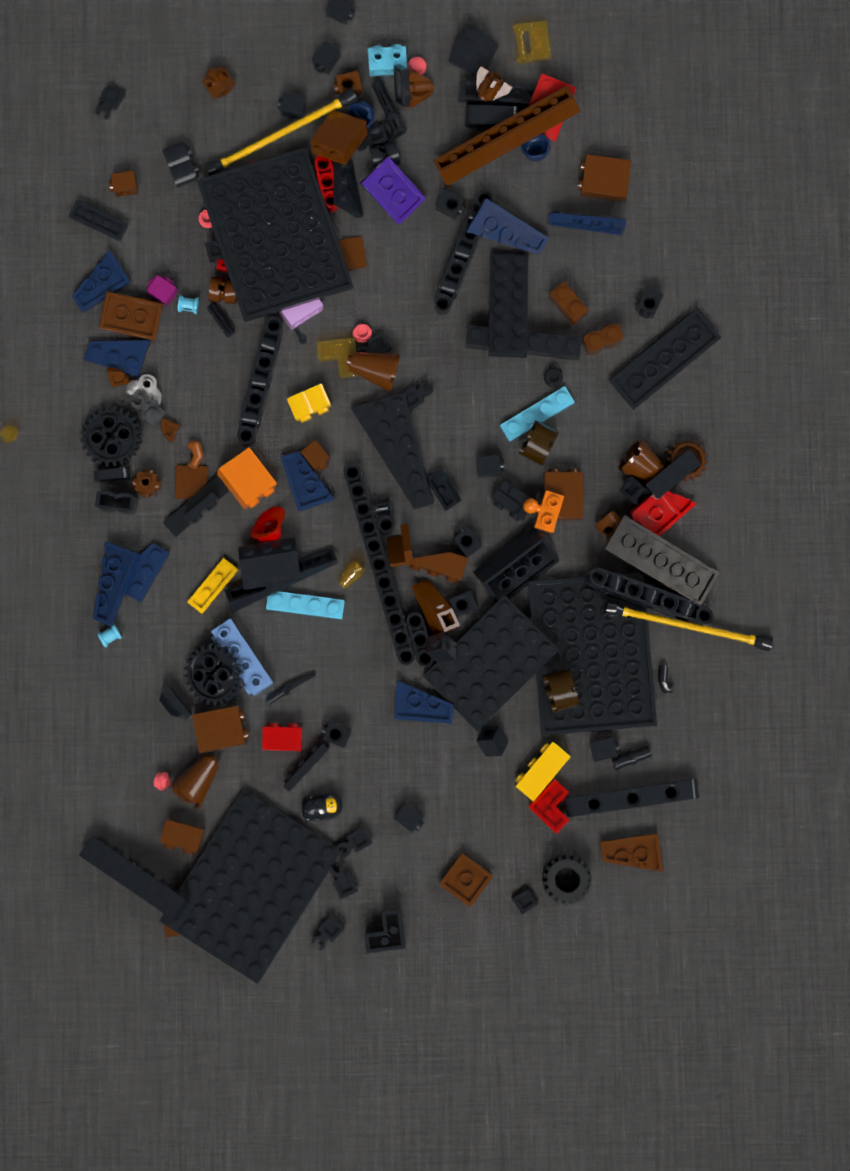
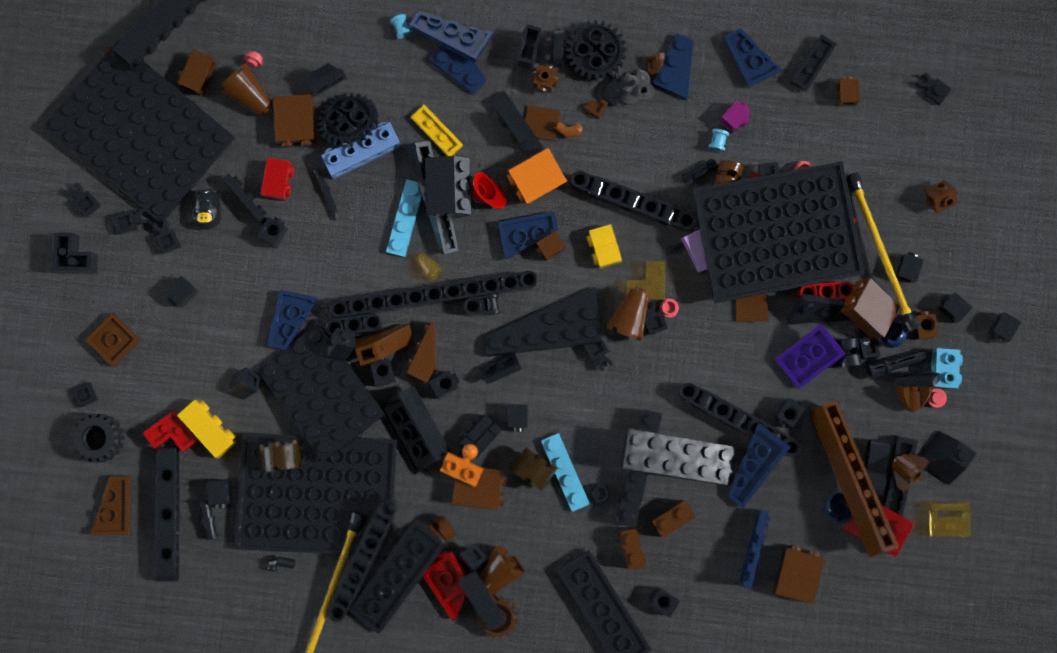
camera: 95 degrees right, 0 degrees up
reddish brown tile [99,291,163,341] -> none
black brick [162,142,200,188] -> none
reddish brown panel [387,524,413,567] -> none

